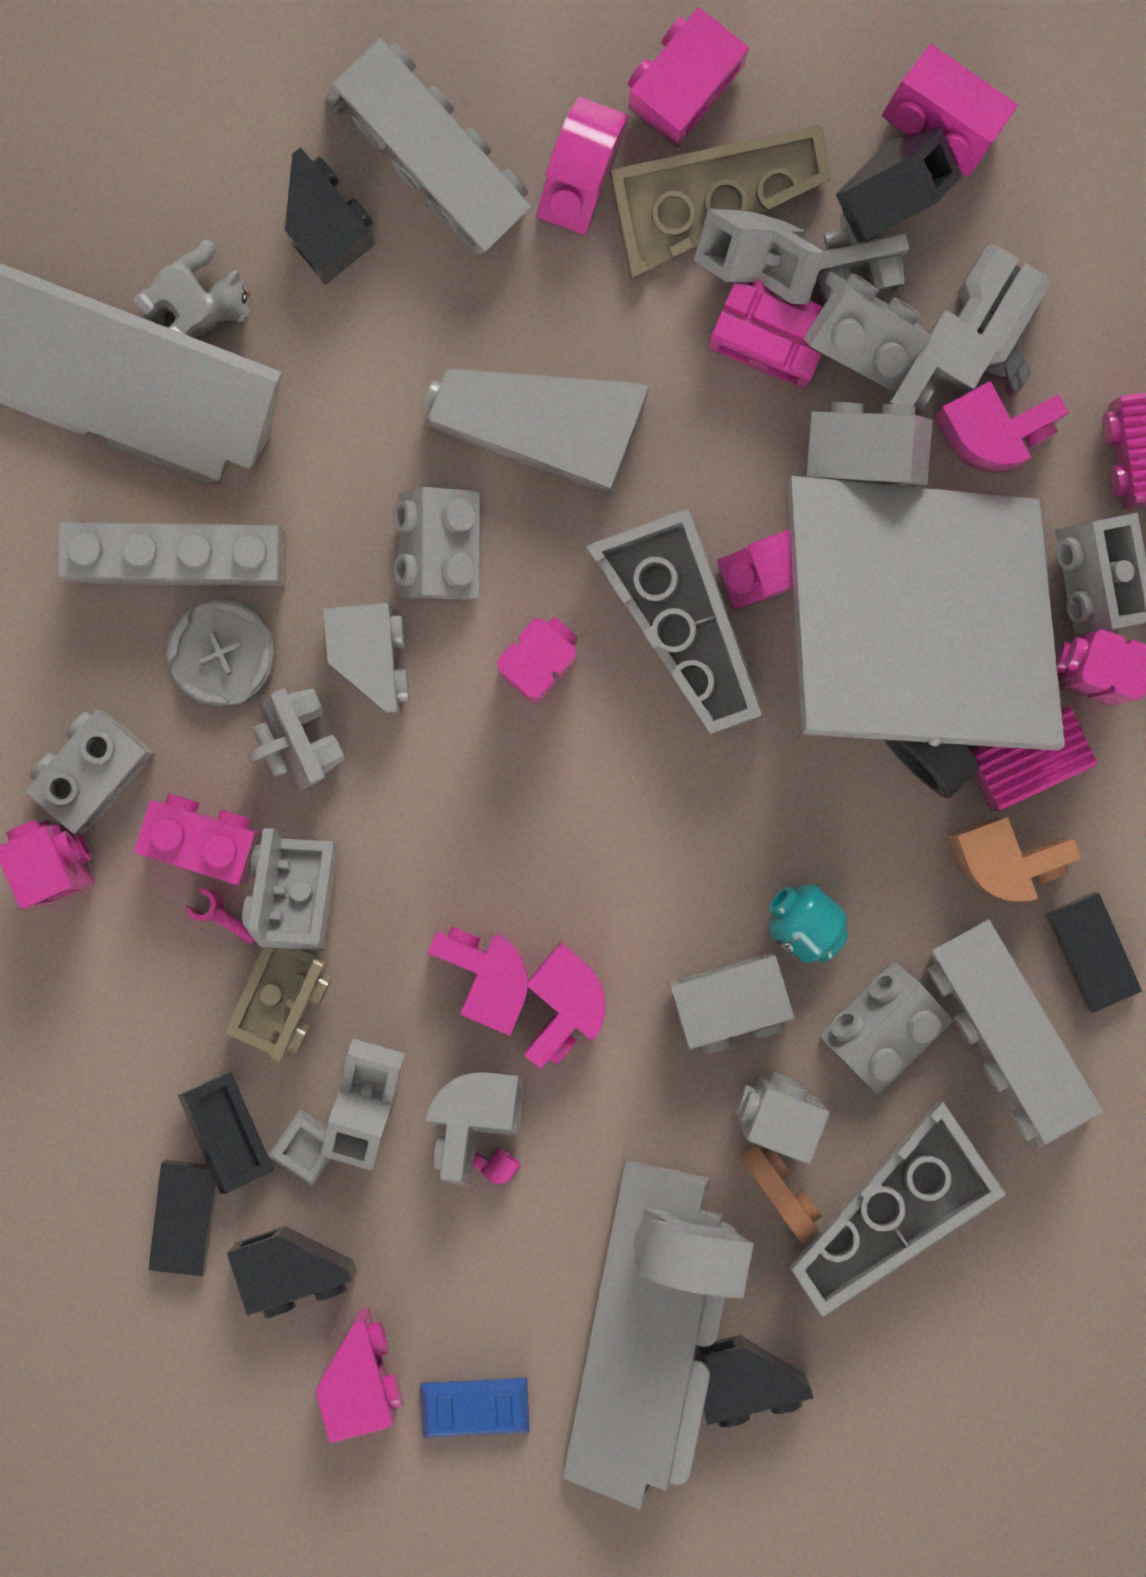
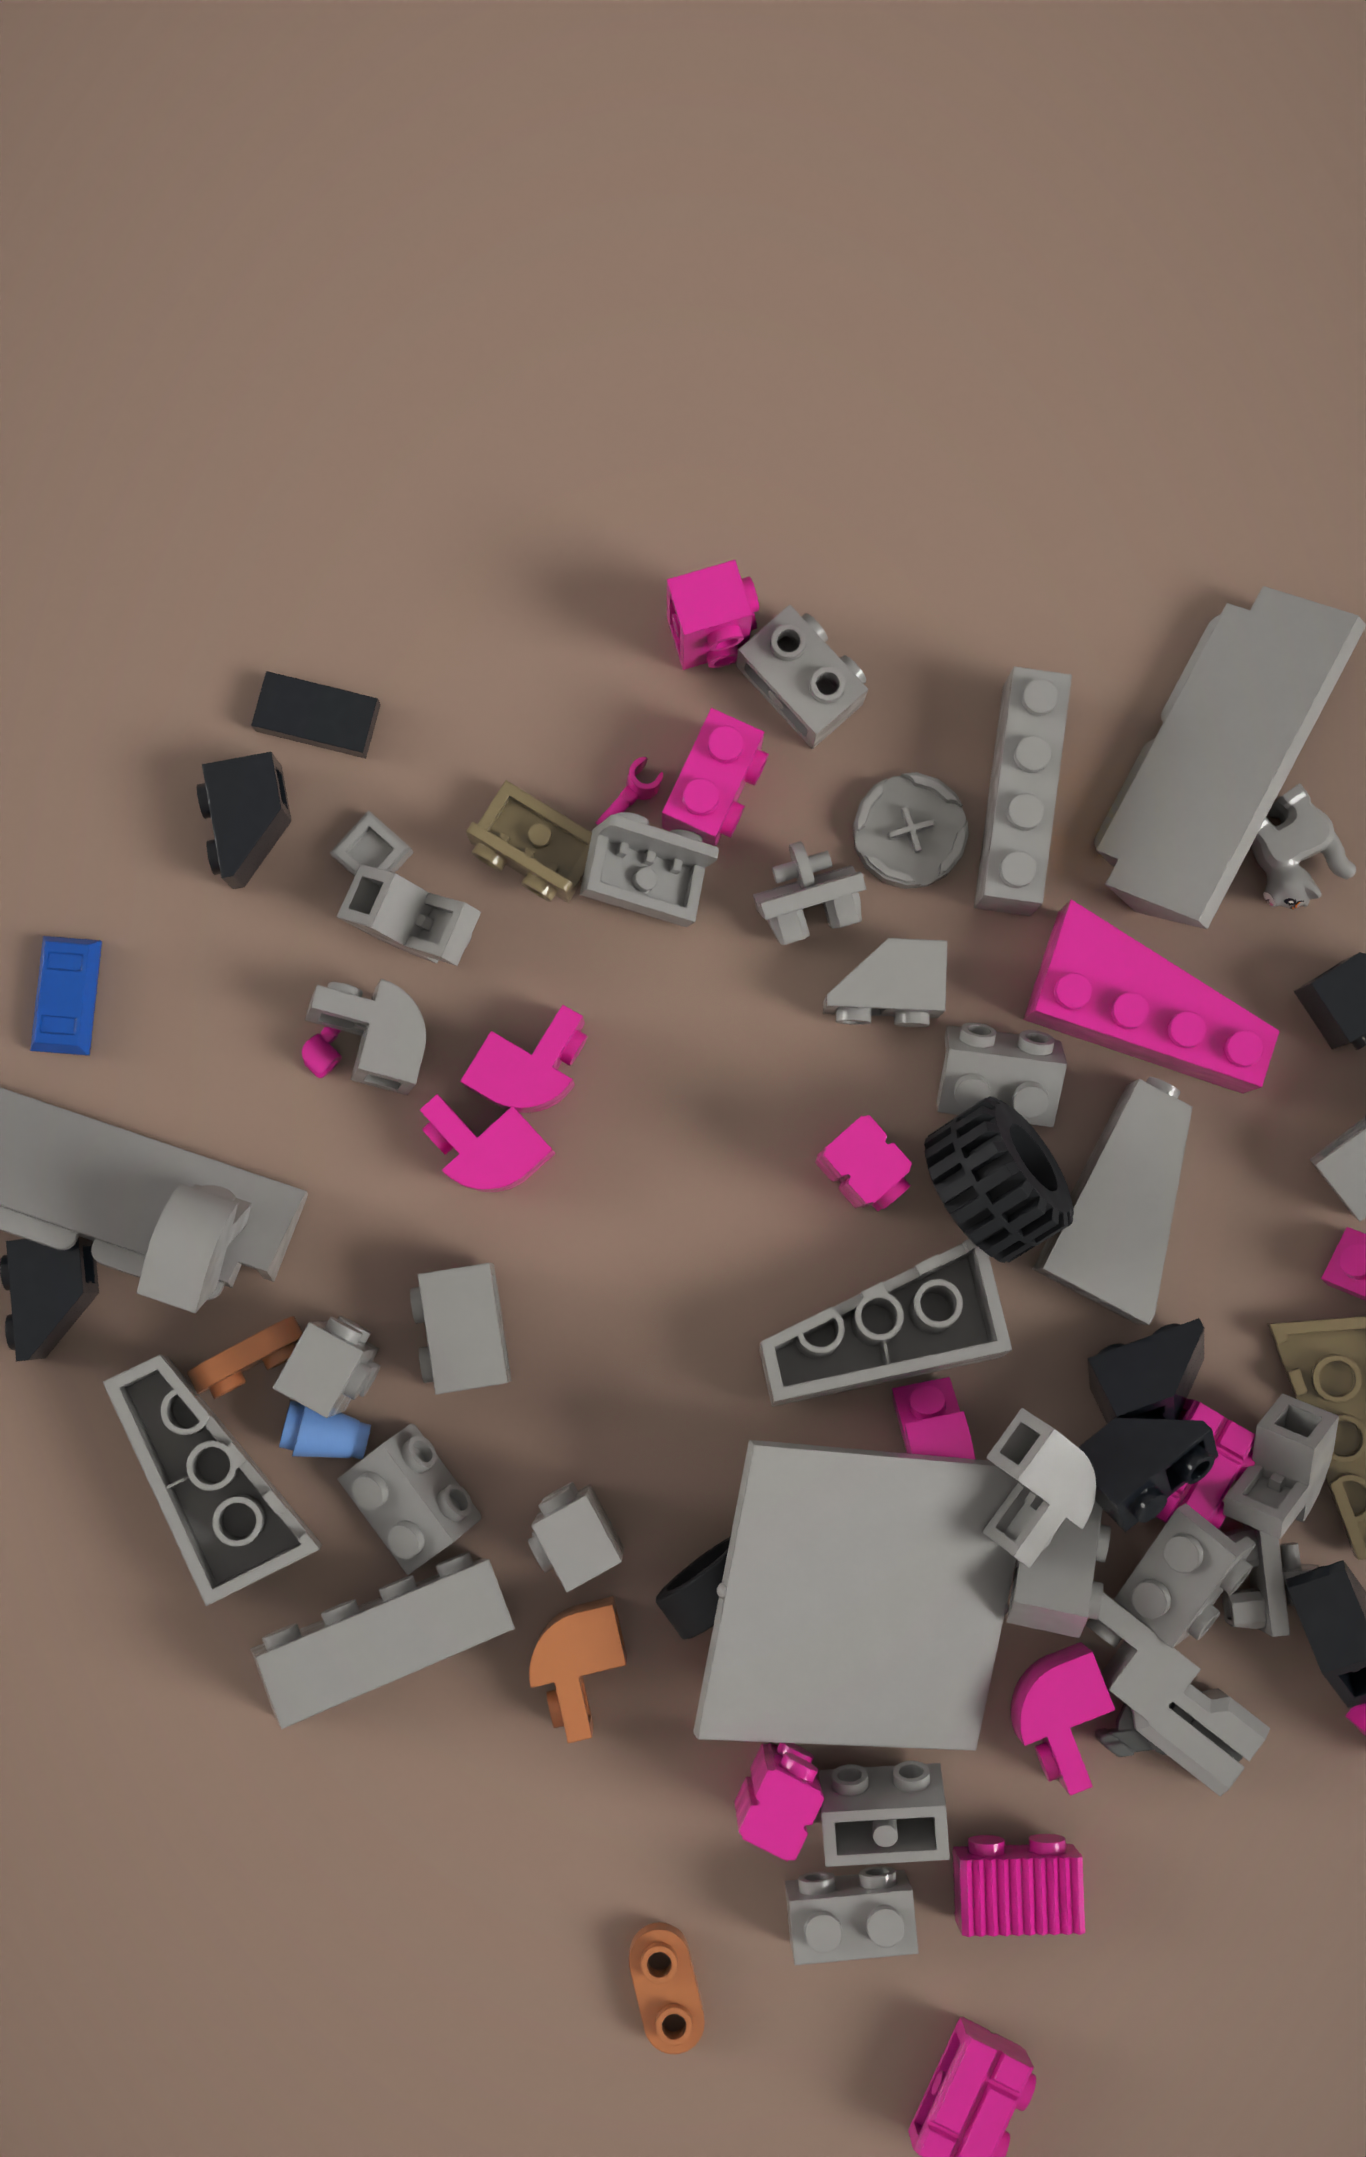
camera: 90 degrees right, 5 degrees down
black tile [178,1072,274,1194] -> none
dark pink slope [315,1308,403,1444] -> none
teal head [768,884,849,963] -> none
dark pink brick [971,706,1098,811] -> none
black tile [1045,892,1142,1013] -> none
none -> medium blue cone [279,1400,371,1459]
none -> light grey brick [528,1482,624,1592]
none -> black tyre [924,1096,1074,1263]
none -> light grey brick [982,1408,1096,1568]
none -> dark pink wedge [1023,899,1280,1094]
none -> black slope [1079,1418,1218,1532]
none -> black slope [1087,1318,1204,1424]

